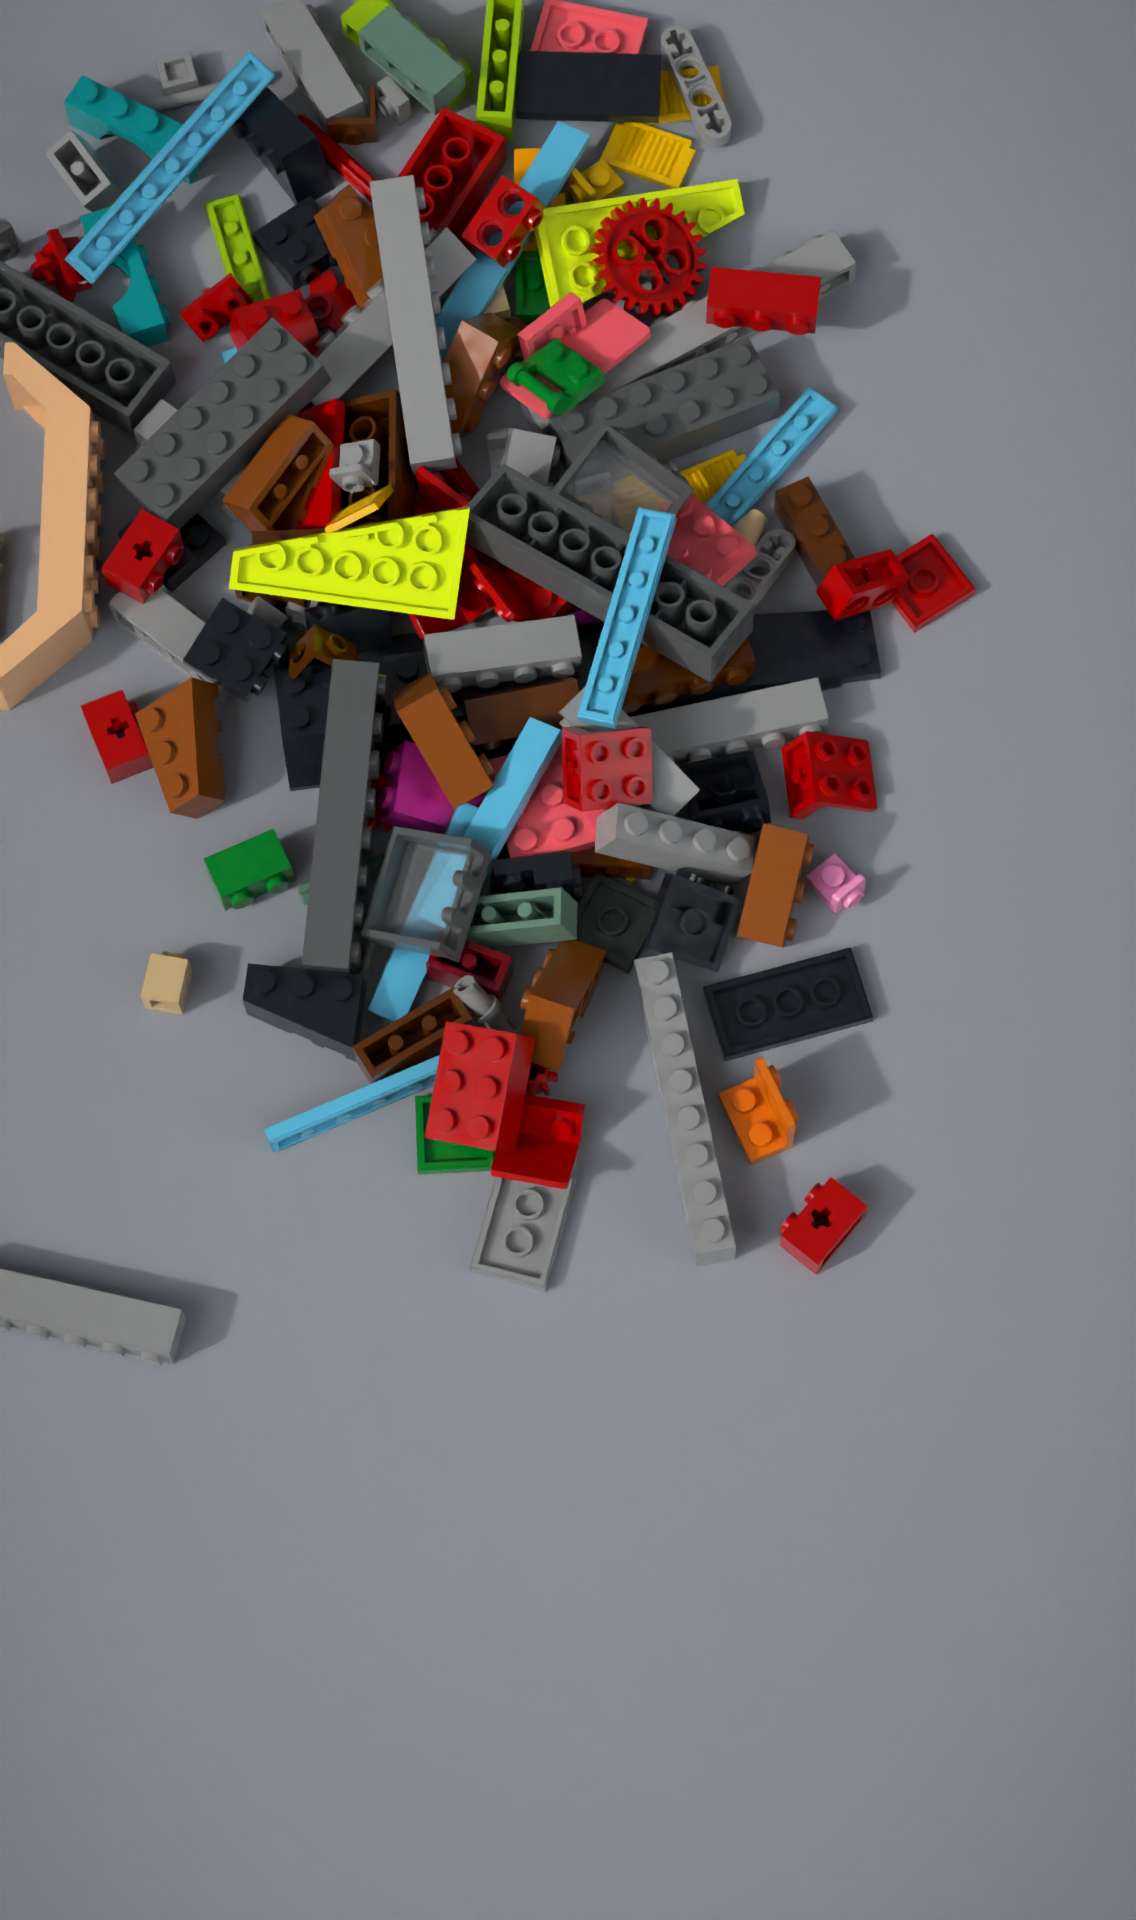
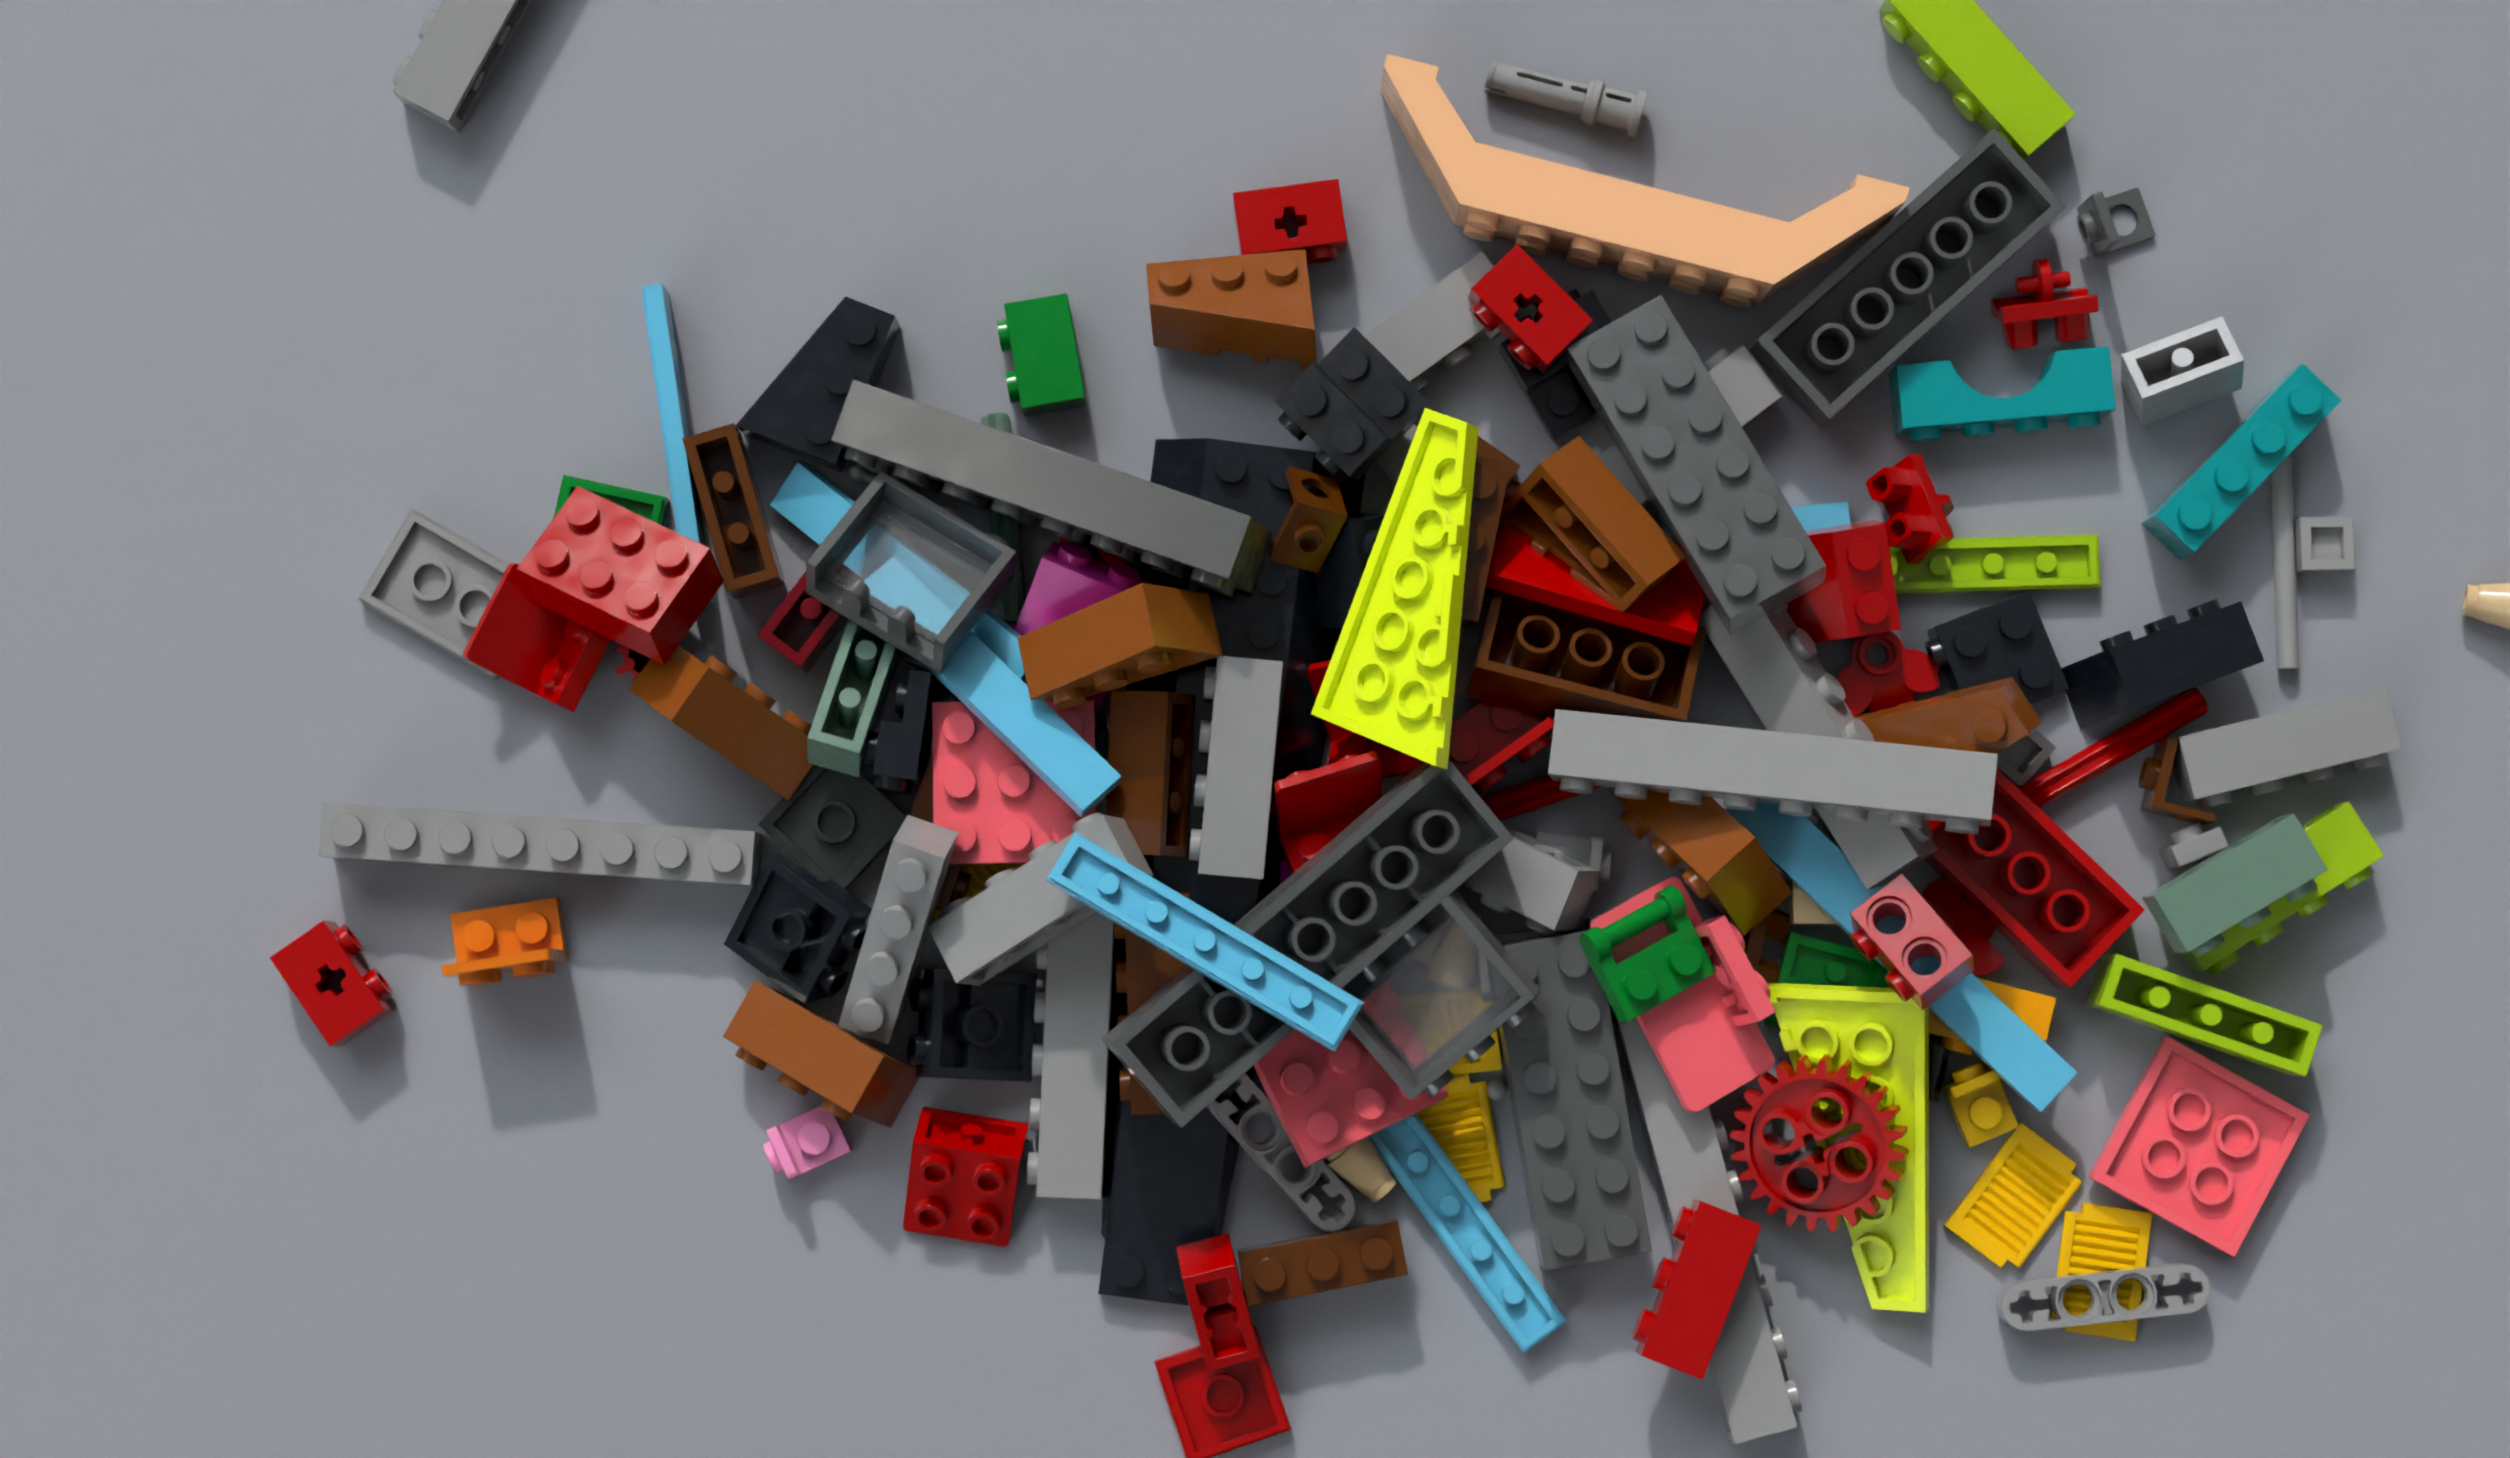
camera: 100 degrees right, 15 degrees up
medium azure tile [65,50,276,284] -> none
tan brick [141,951,193,1015] -> none
yellow window [325,484,394,533] -> none
light grey bracket [329,439,380,492] -> none
light grey pin [453,975,518,1033] -> none
black tile [516,51,661,123] -> none
red bracket [562,726,653,812] -> none
black tile [703,947,873,1062] -> none

